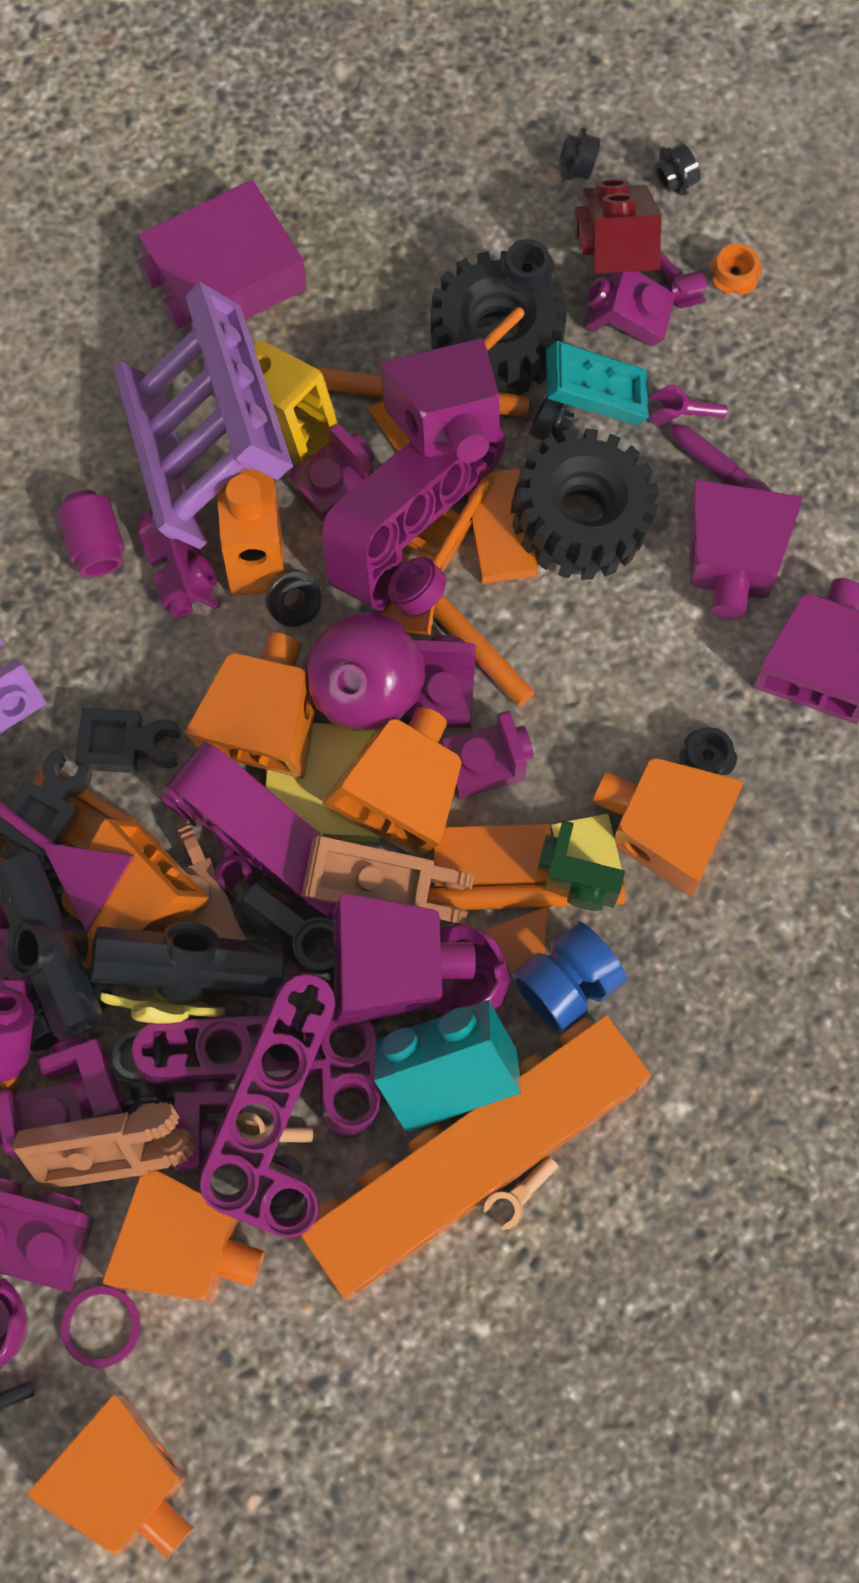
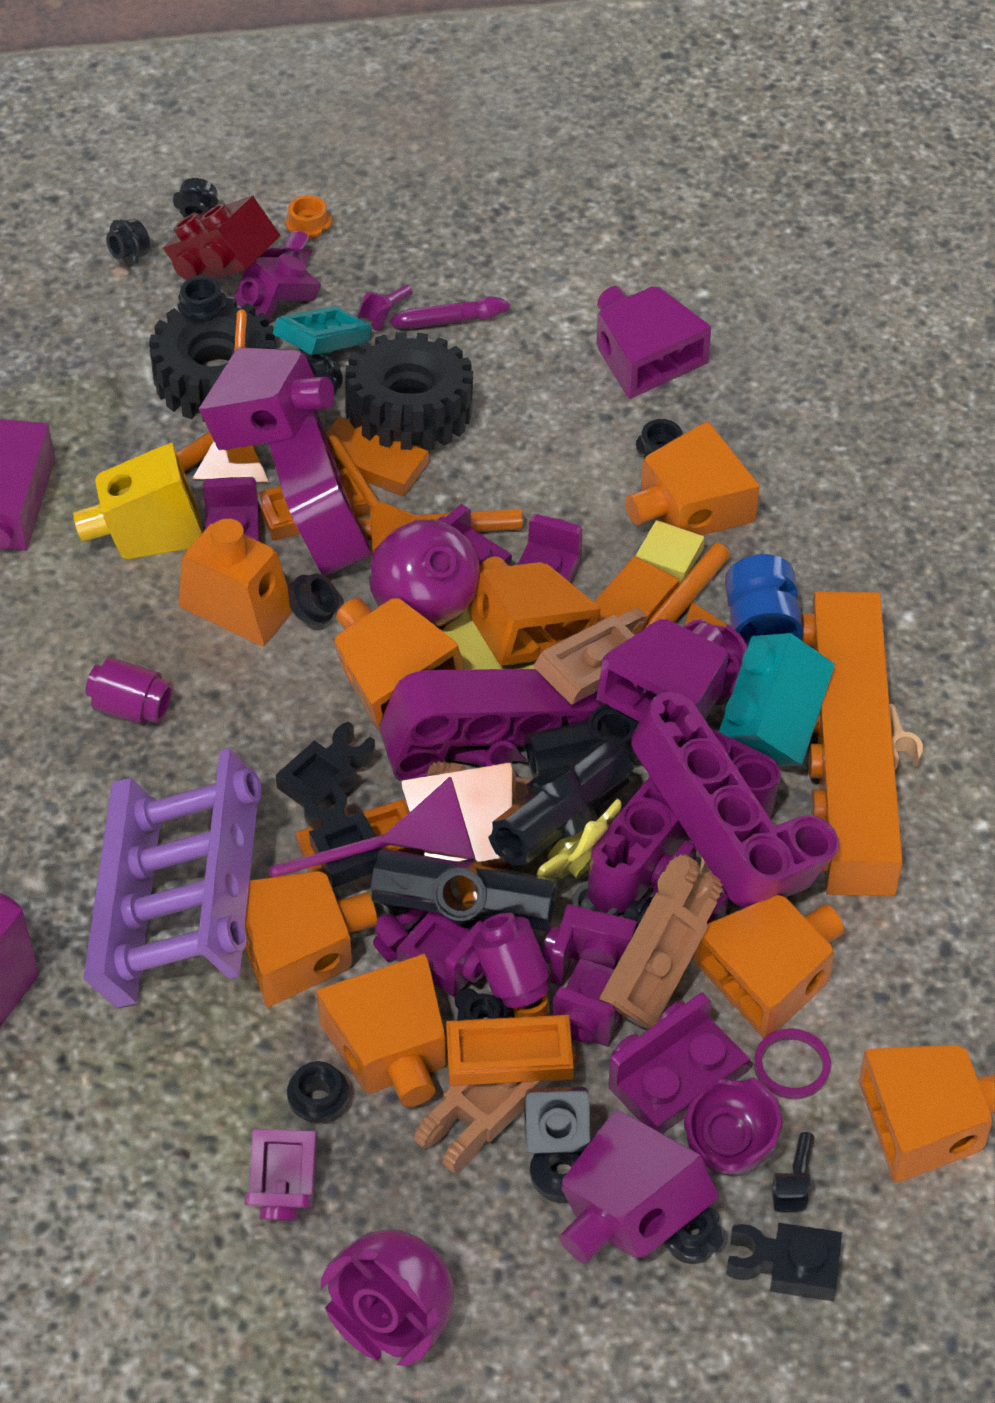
camera: 55 degrees left, 20 degrees down
medium lavender fence [113,282,293,549] -> none
magenta hinge [137,510,219,618] -> none
magenta tile [388,557,446,616] -> none
dark green bracket [538,820,625,911] -> none
magenta torso [688,480,802,620] -> none

